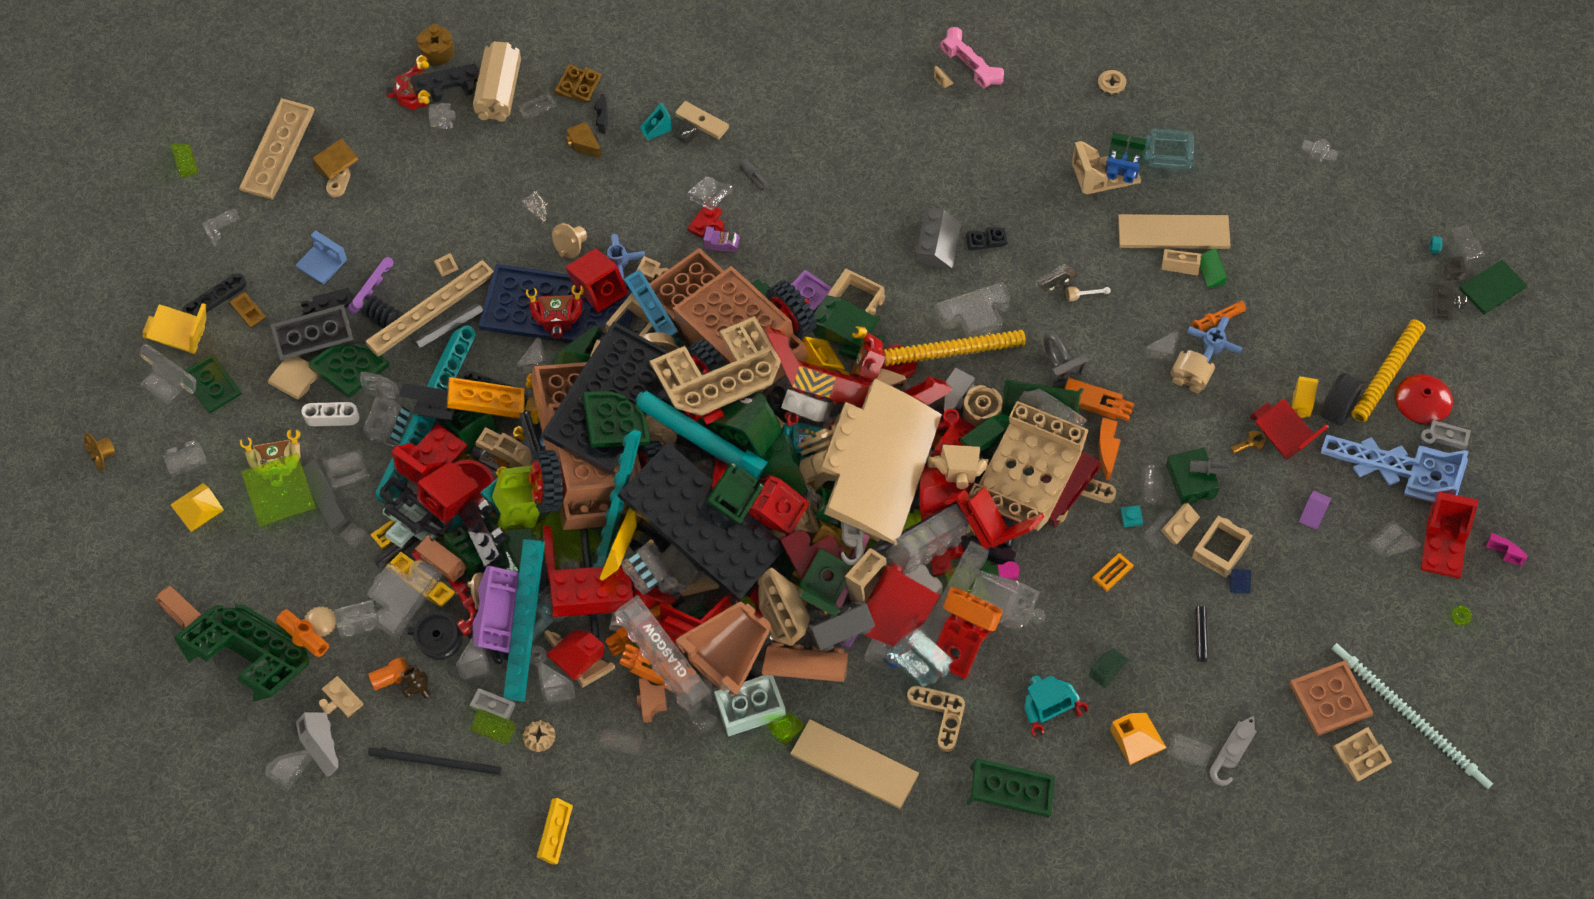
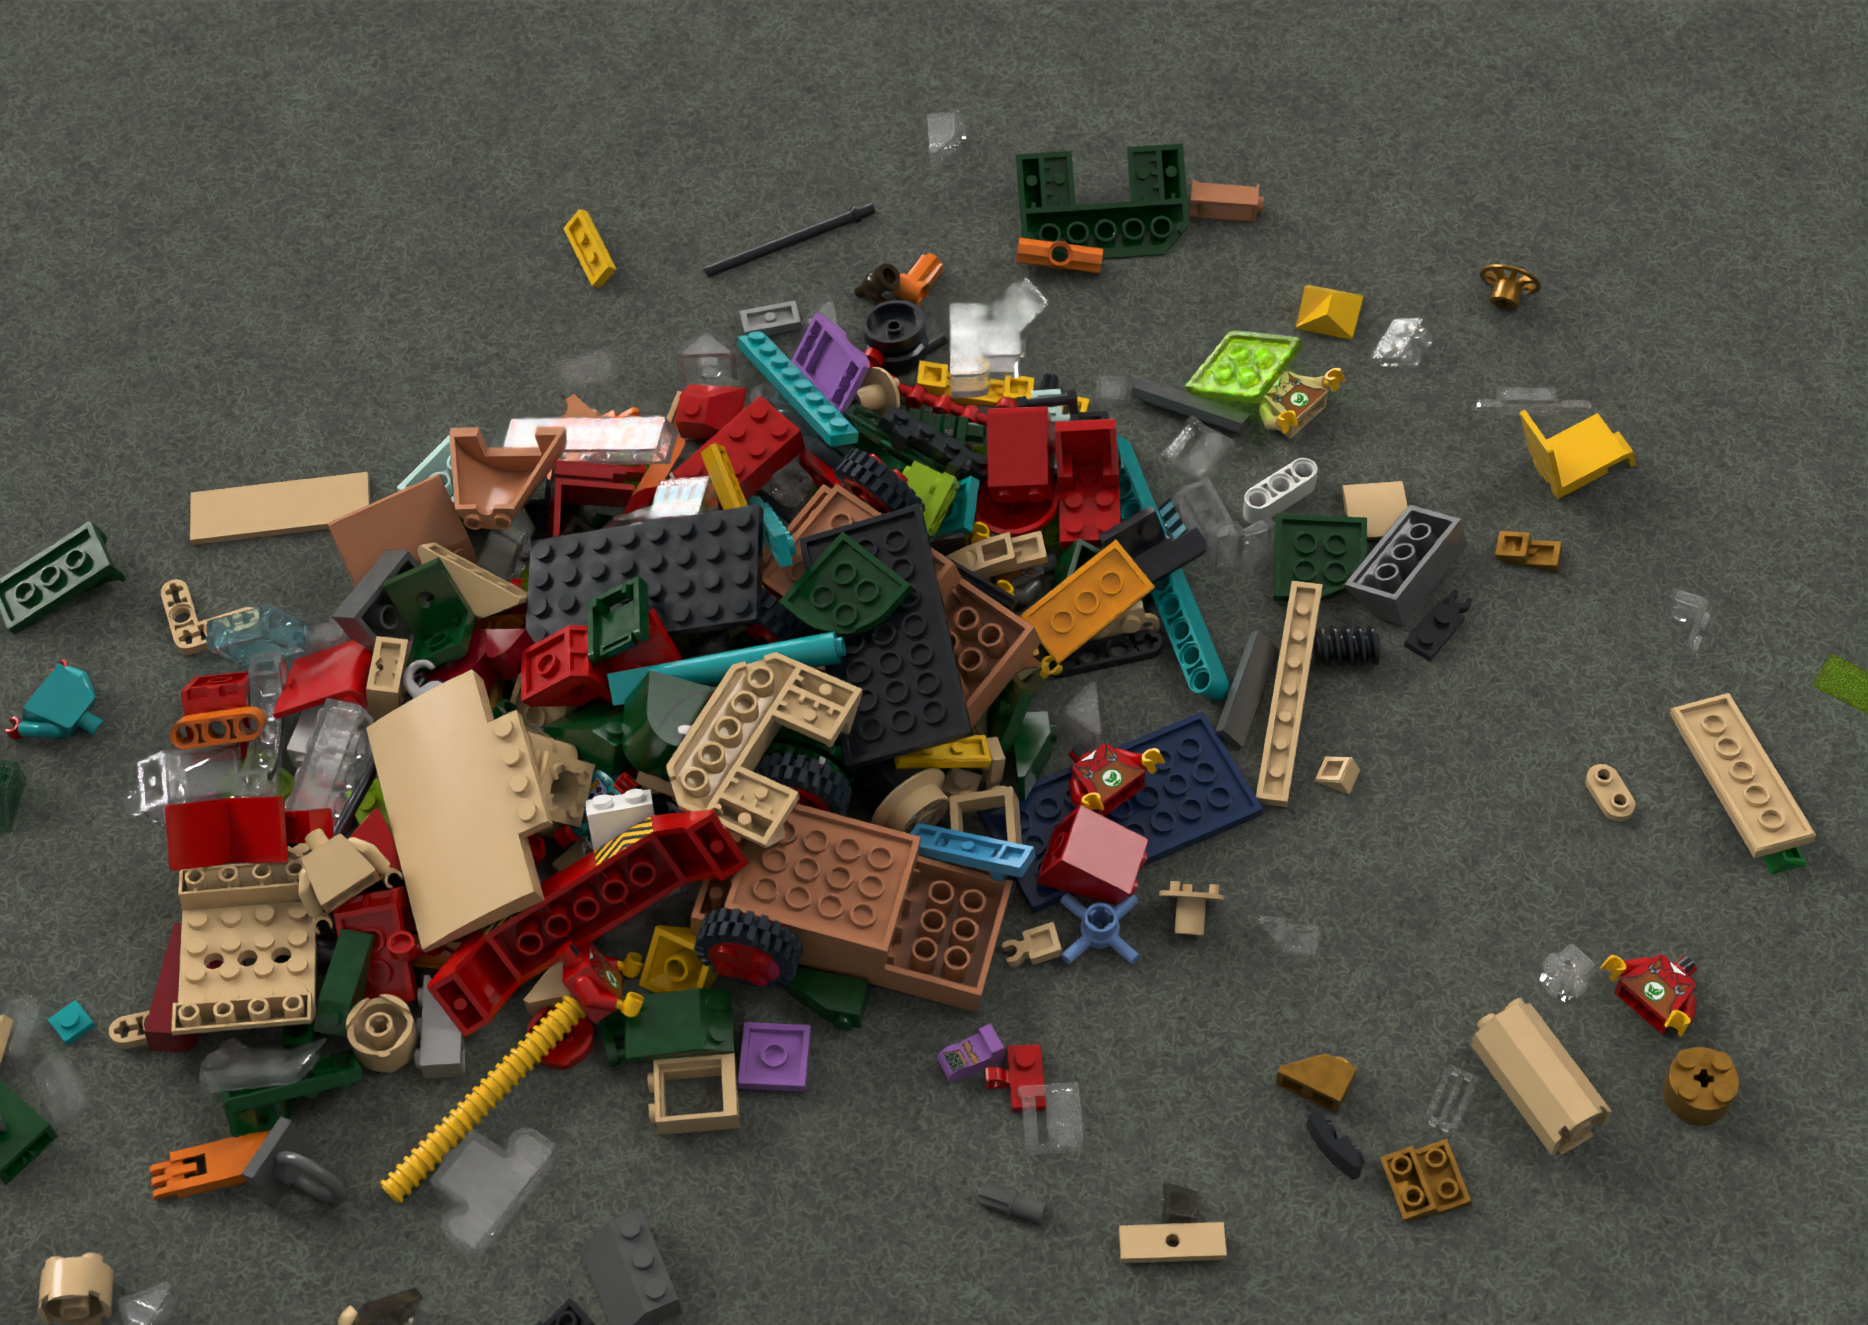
camera: 145 degrees right, 5 degrees down
dark green tile [181,354,242,414] -> none
black beam [182,274,246,316] -> none
medium blue bracket [296,230,347,285] -> none
light grey slope [296,713,338,777] -> none
tan hat [303,606,337,637] -> none
pearl gold slope [313,138,359,179] -> none
tan plate [319,676,364,717] -> none
medium lavender plate [348,257,393,314] -> none
black hinge [410,64,480,102] -> none
nougat window [415,535,467,583] -> none
clear neon green slope [471,708,516,745] -> none
tan gear [523,720,556,752] -> none
teal slope [640,103,672,140] -> none
clear neon green slope [767,713,806,746] -> none
light orange tile [1092,553,1134,592] -> none
orange slope [1098,418,1120,480] -> none

